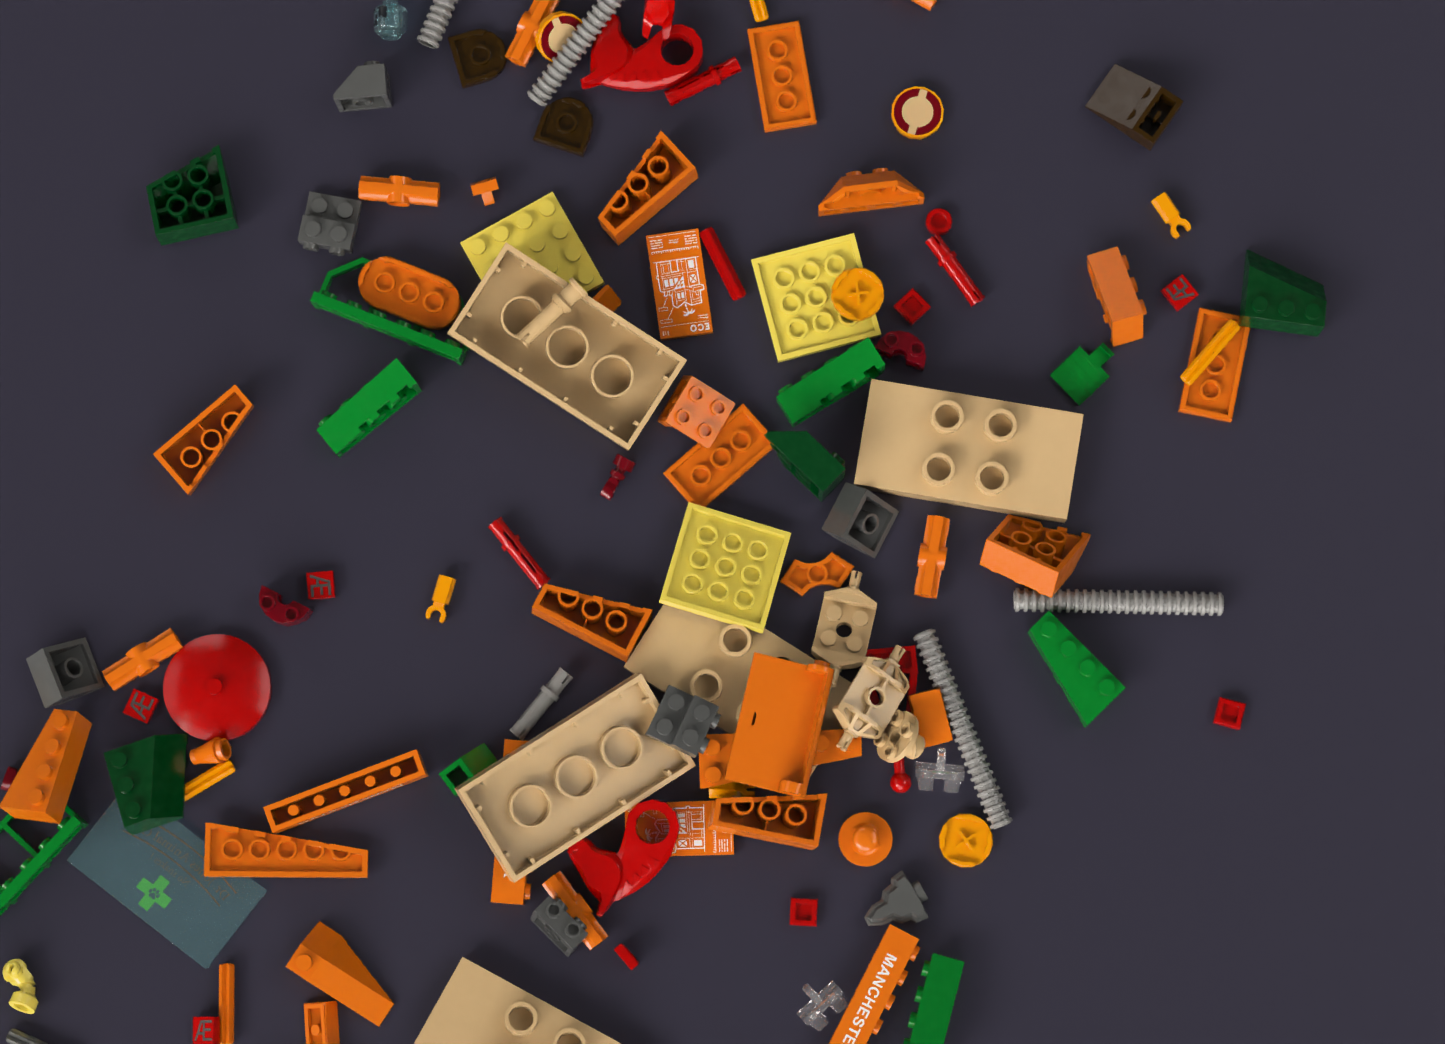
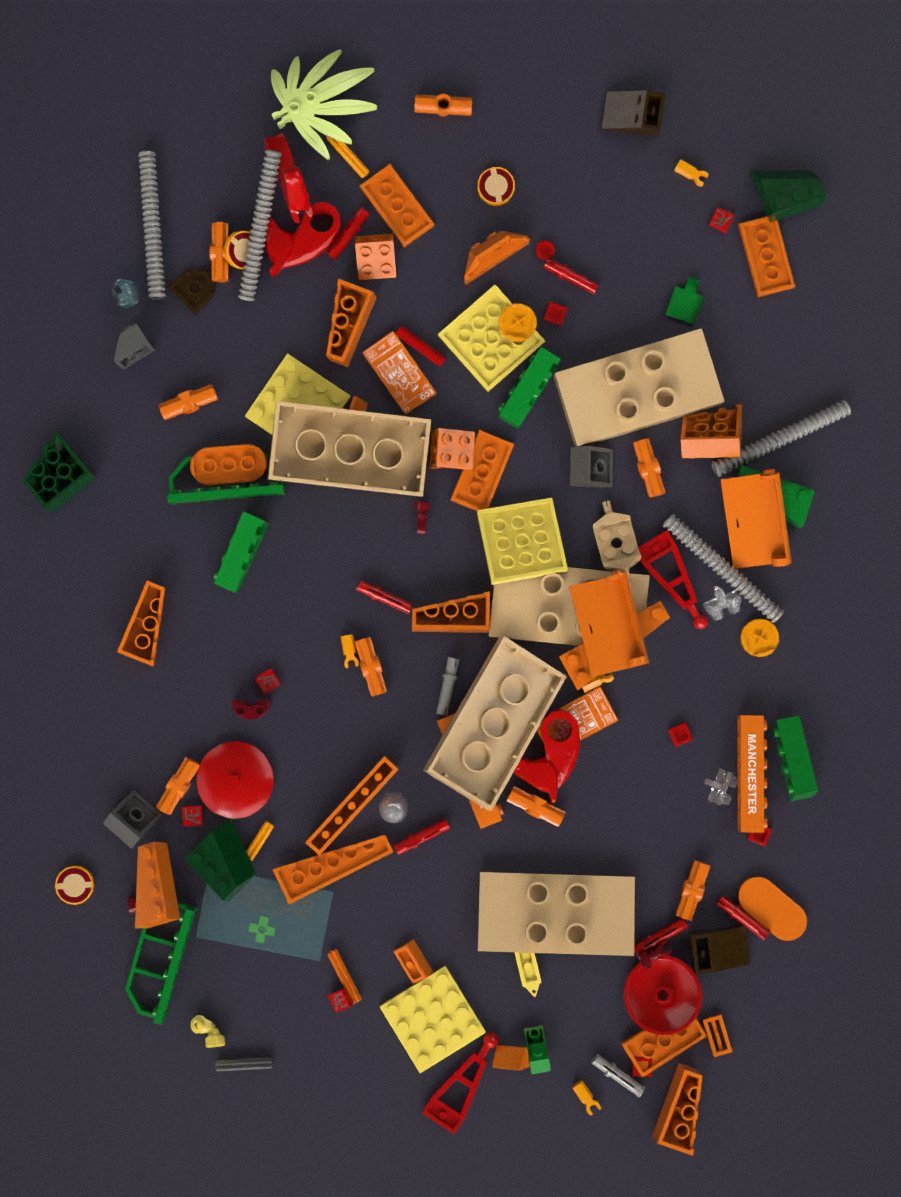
camera: 30 degrees left, 5 degrees up
orange cone [189,737,232,765] -> none
orange wedge [285,921,394,1027] -> none
dark grey plate [298,191,362,256] -> none
green slope [439,743,498,797] -> none
orange tile [470,176,499,206] -> none
tan pin [516,277,588,347] -> none
dark grey plate [530,895,588,957] -> none
dark brown tile [533,97,593,158] -> none
red tile [613,943,639,970] -> none
dark grey plate [645,685,721,758] -> none
orange wedge [707,793,828,850] -> none
dark green wedge [764,431,846,502] -> none
orange tile [780,552,854,597] -> none
tan plate [832,645,910,752] -> none
orange plate [838,812,893,867] -> none
dark grey rock [864,870,929,926] -> none
tan plate [873,709,926,763] -> none
dark red cylinder [875,331,926,371] -> none
orange slope [907,688,953,748] -> none
orange wedge [1087,246,1147,347] -> none
light orange axle [1180,319,1240,385] -> none
red tile [1213,697,1246,730] -> none
none -> orange bracket [355,234,396,280]
none -> orange piece [355,637,387,696]
none -> clear hair [379,792,408,824]
none -> red pin [393,818,450,855]
none -> orange door [721,469,792,569]

